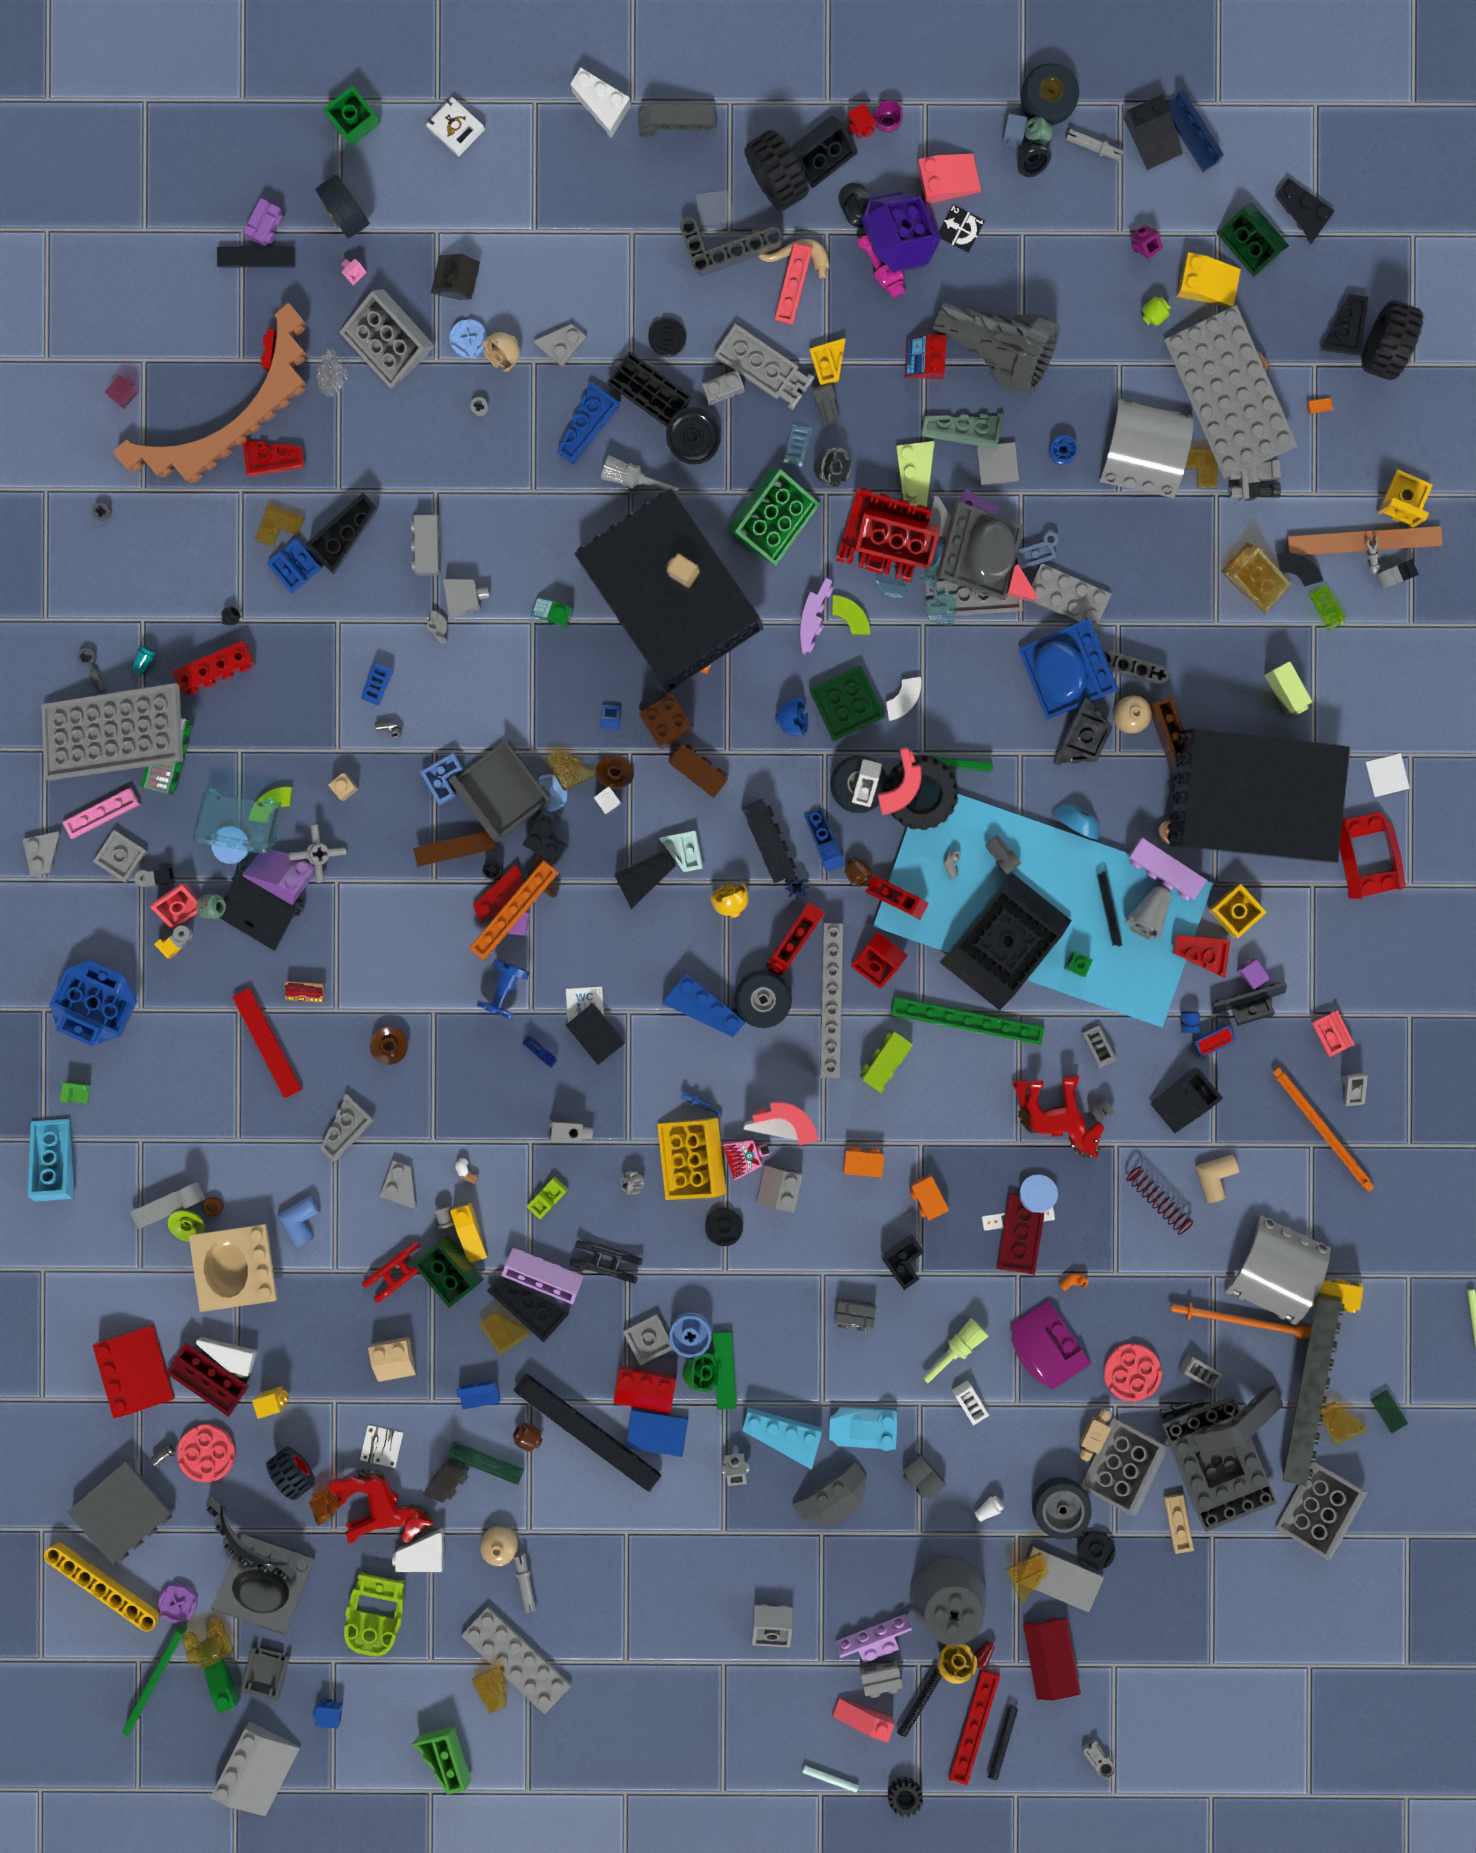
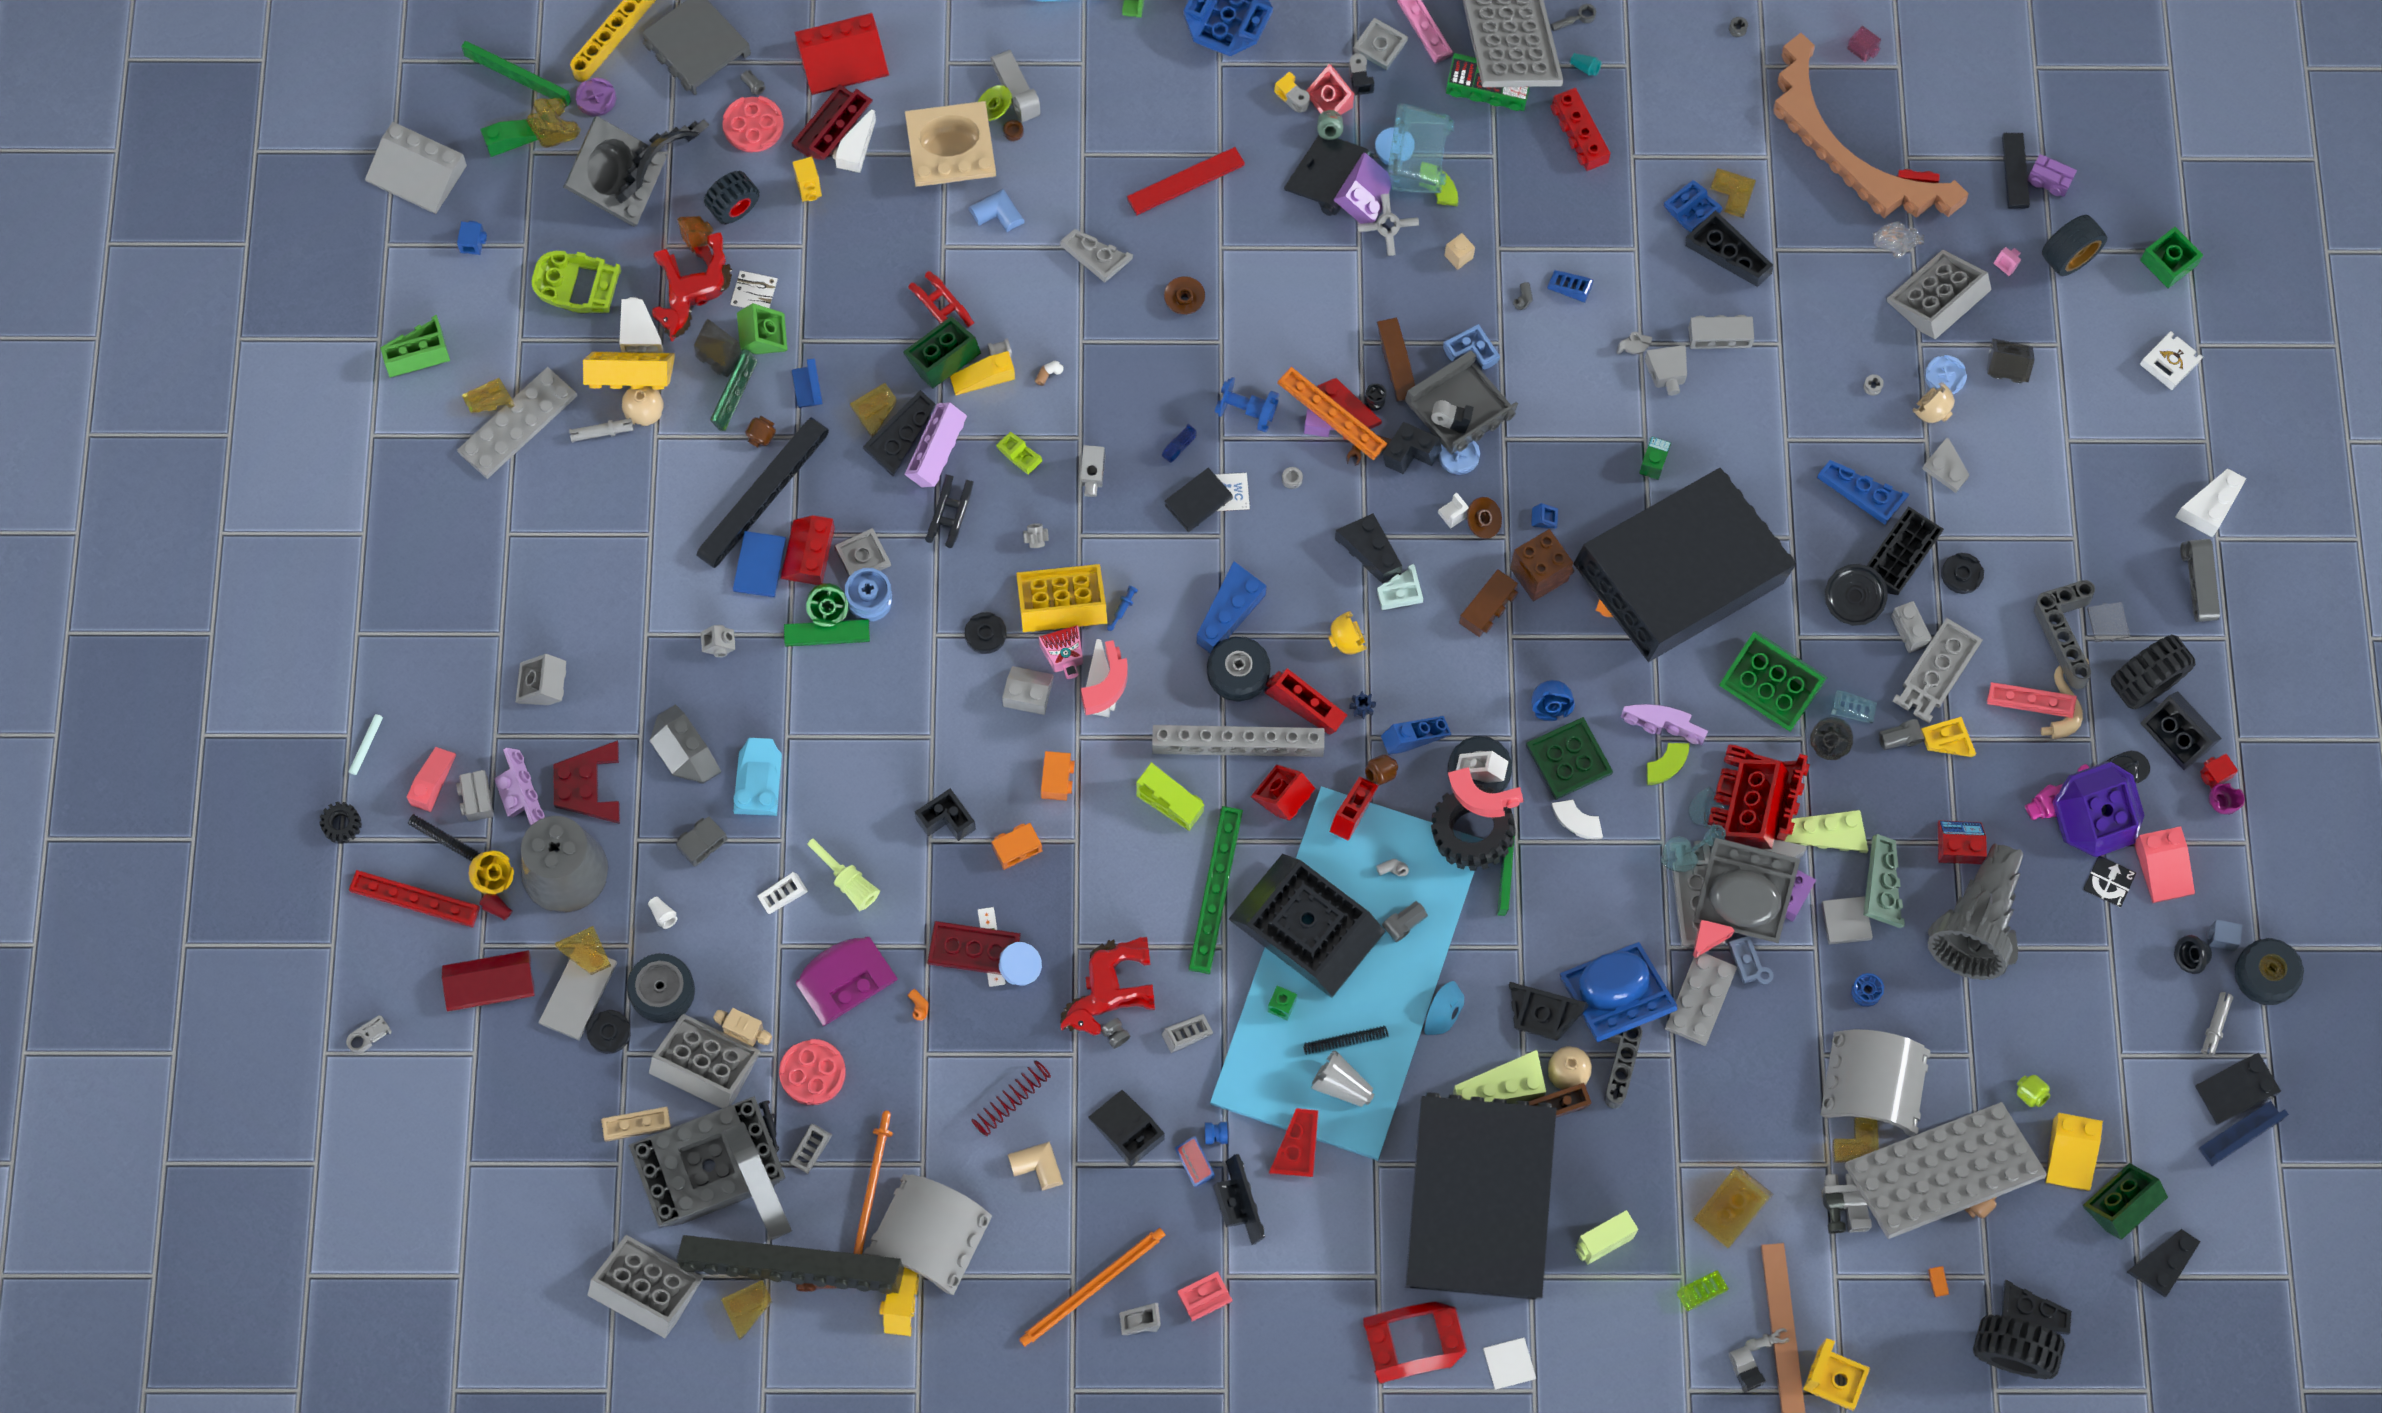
camera: 85 degrees right, 20 degrees down
black plate [221,606,241,625] -> none
dark grey container [240,1645,291,1701] -> none
red wing [242,439,305,477] -> none
slope [285,981,325,1003] -> none
tan slope [368,1337,416,1382] -> none
light grey wing [380,1160,416,1209] -> none
clear yellow wing [545,749,596,791] -> none
light grey piece [601,455,679,495] -> none
tan brick [667,554,700,588] -> none
black wedge [741,799,796,883] -> none
medium azure wedge [742,1407,822,1470] -> none
dark grey brick [834,1298,876,1332] -> none
black piece [987,1705,1018,1780] -> none
sand green head [1024,116,1053,146] -> none
lavender brick [1127,838,1207,901] -> none
magenta brick [1130,224,1163,259] -> none
yellow brick [1208,884,1267,938] -> none
medium lavender brick [1237,958,1270,989] -> none
black tile [1276,552,1323,586] -> none
clear green tile [1370,1390,1408,1433] -> none
none -> dark red wing [553,740,620,824]
none -> yellow slope [583,352,675,390]
none -> bright green slope [737,303,787,354]
none -> light grey tile [1282,467,1303,489]
none -> leg [1431,400,1474,433]
none -> yellowish green wedge [1453,1050,1546,1104]

